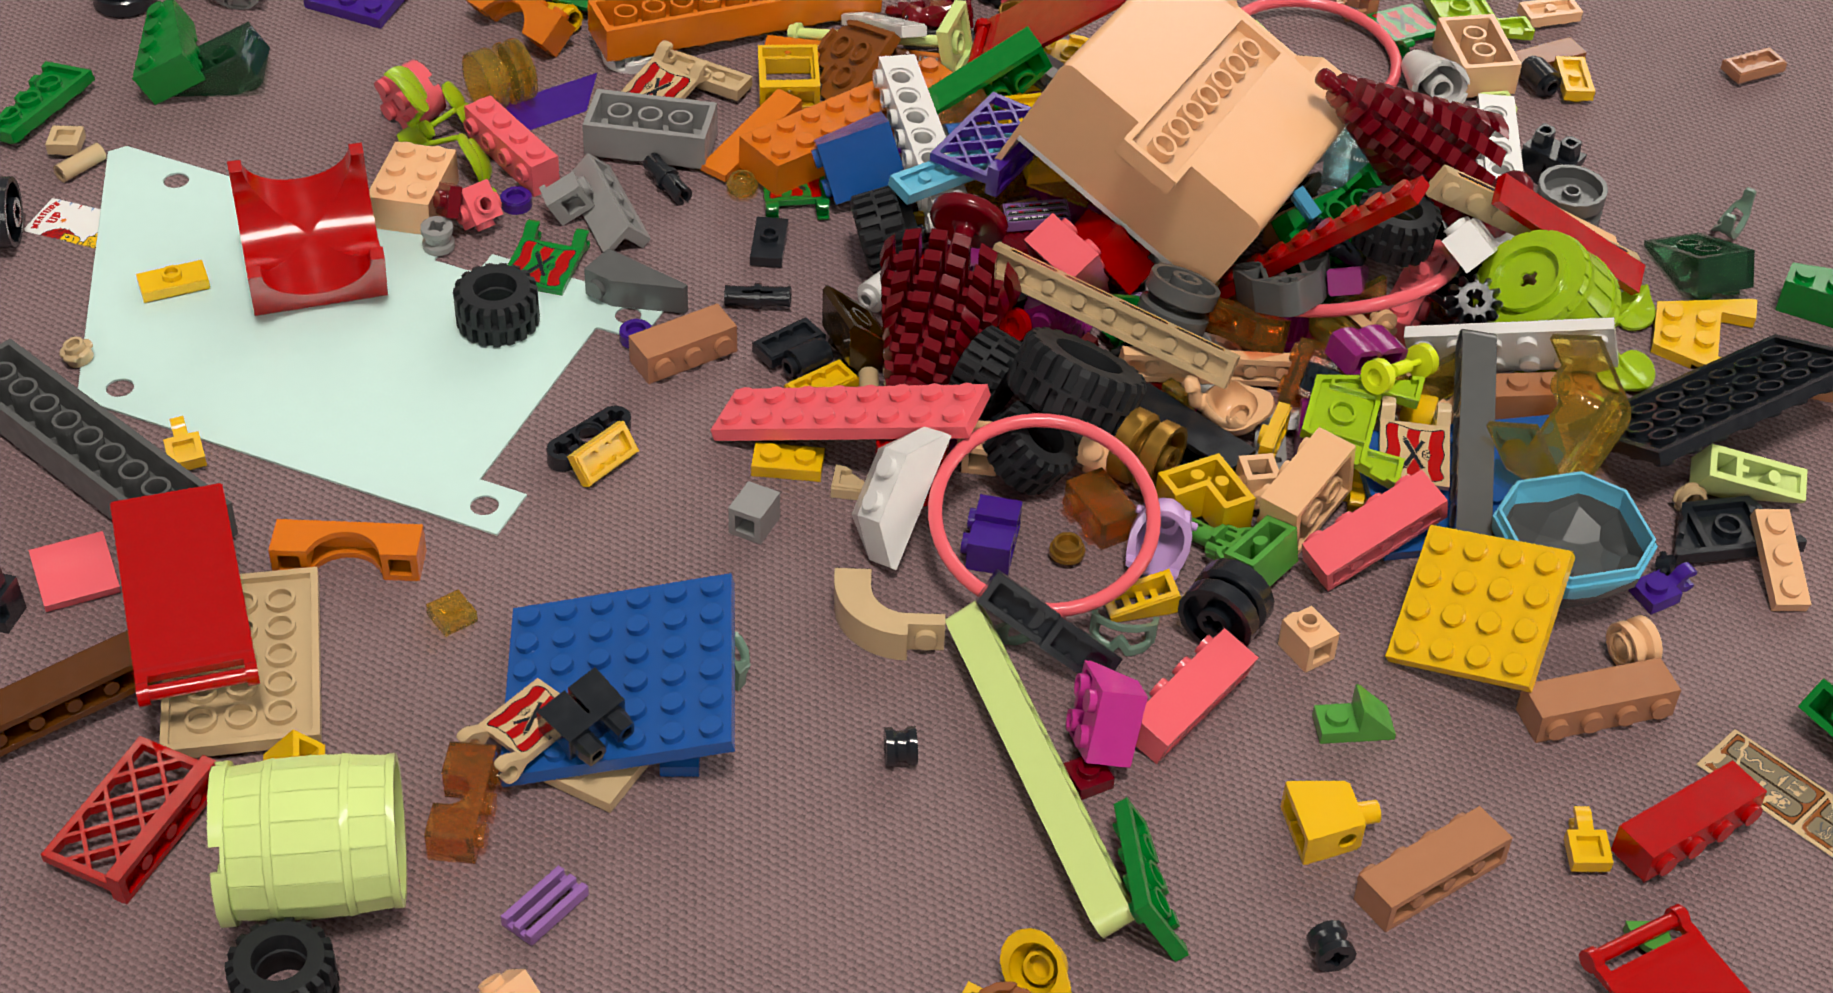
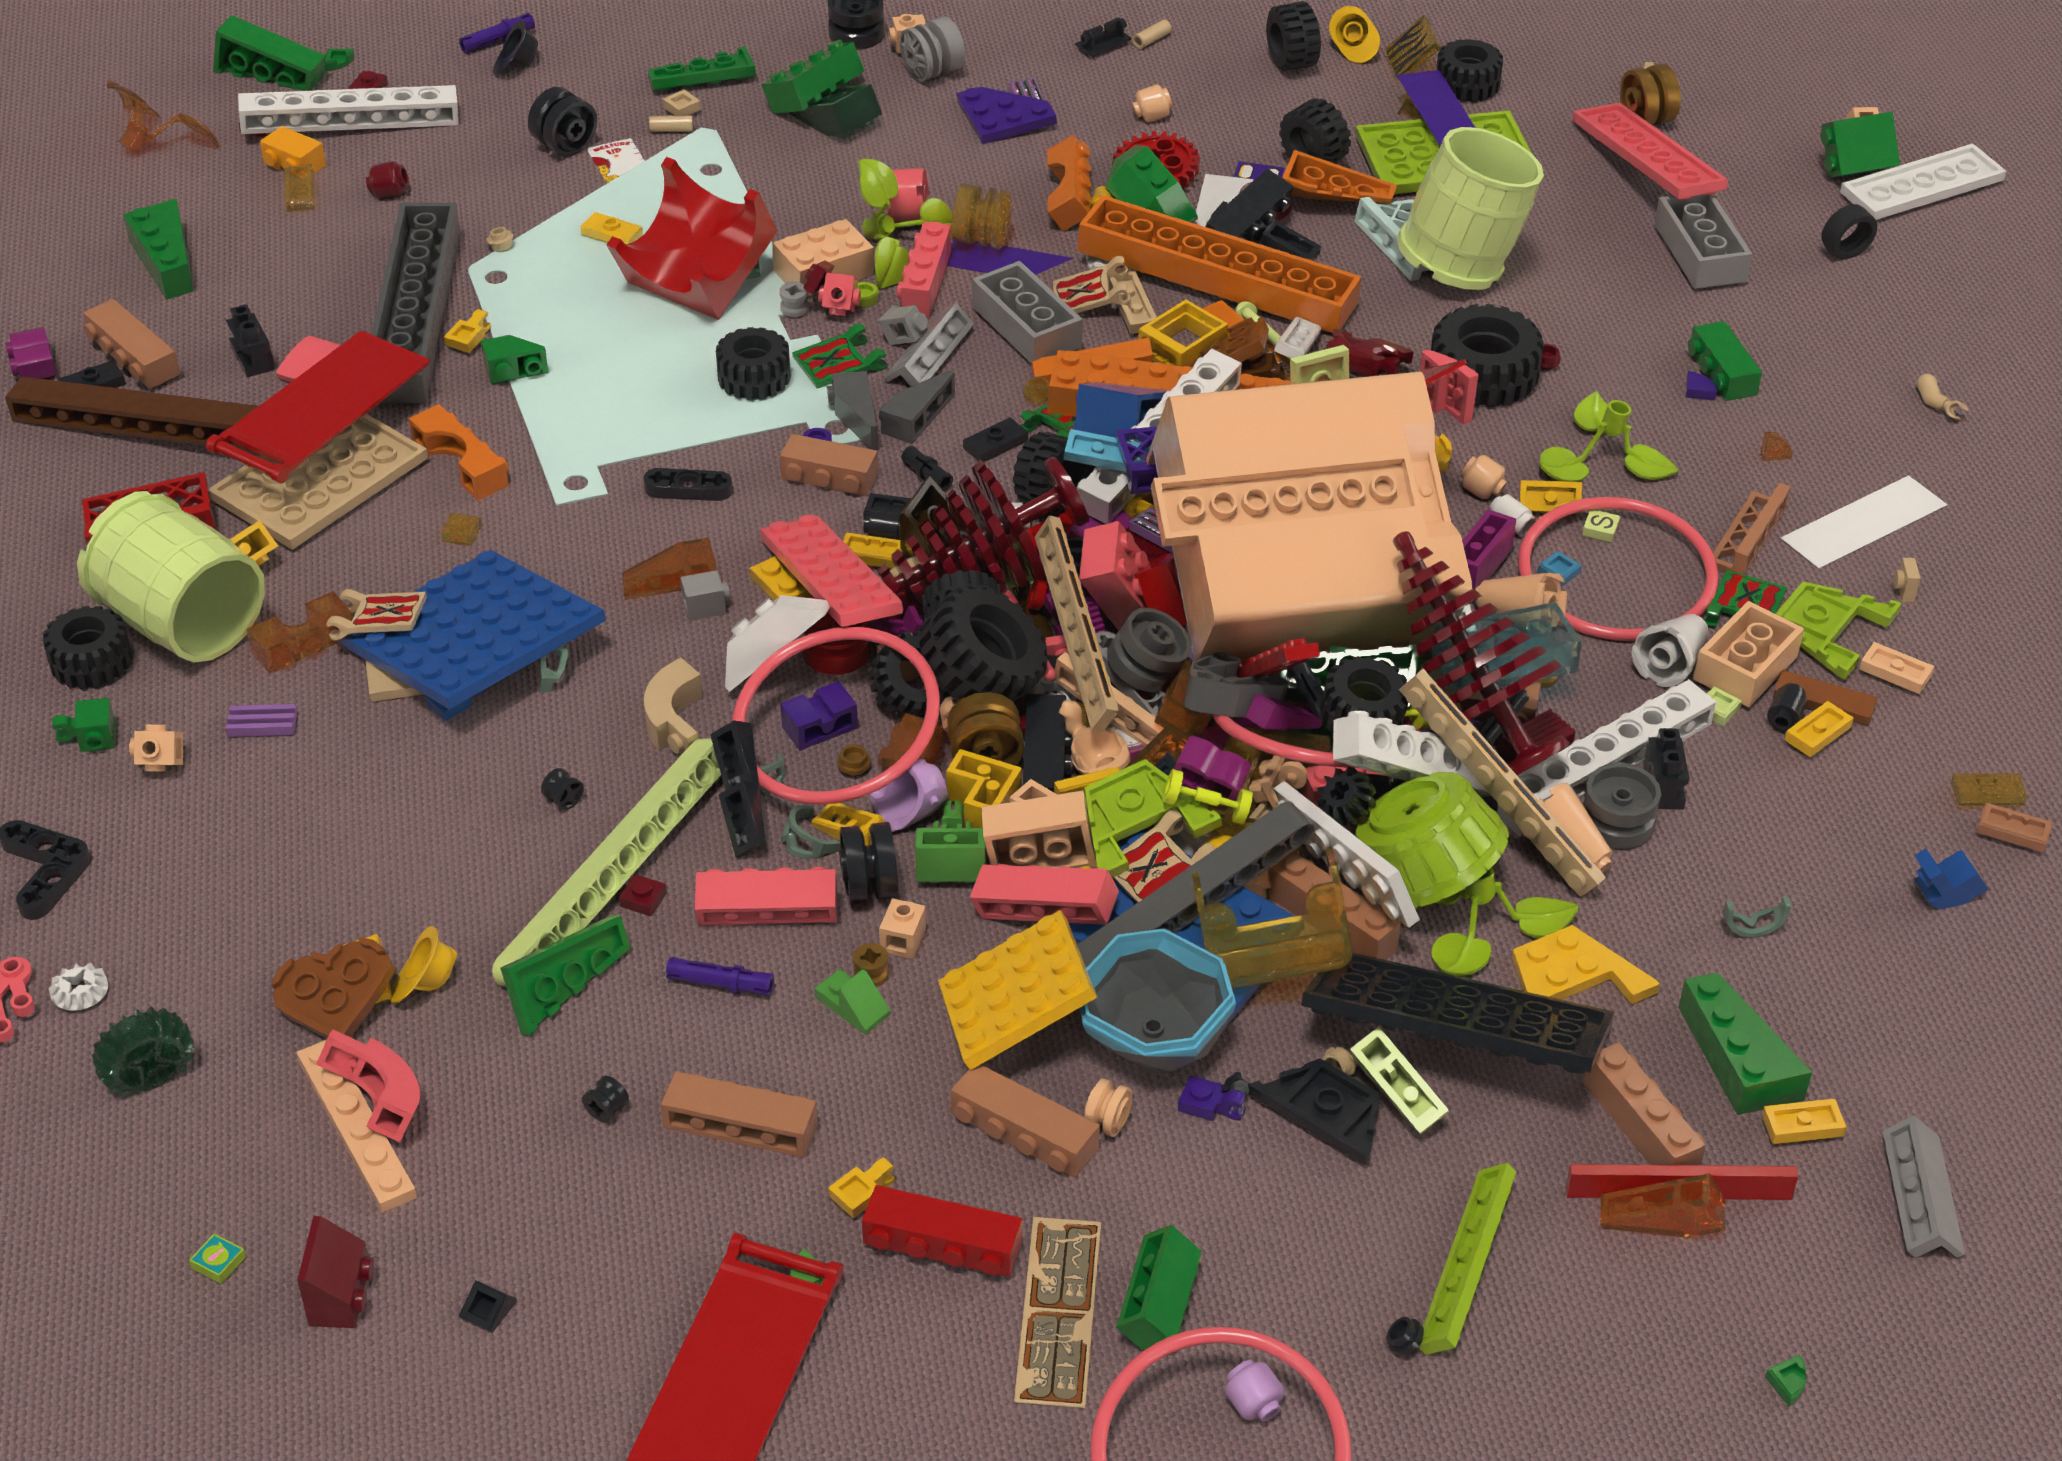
camera: 50 degrees right, 0 degrees up
dark purple tile [500,186,533,215] -> none
black hips [536,667,634,766] -> none
yellow plate [567,421,639,487] -> none
black pin [643,153,692,205] -> none
dark pink slope [1066,660,1148,768] -> none
yellow torso [1280,781,1381,865] -> none
dark azure tile [1291,186,1322,224] -> none
red tile [1491,173,1646,295] -> none
clear green slope [1644,232,1755,299] -> none
light nougat plate [1750,509,1812,611] -> none
none -> green slope [481,335,548,384]
none -> clear orange slope [621,537,717,600]
none -> dark purple pin [666,957,774,996]
none -> pearl gold wheel [853,943,889,987]
none -> dark grey slope [878,370,955,444]
none -> blue brick [1914,848,1989,909]
none -> clear yellow plate [1951,773,2027,806]

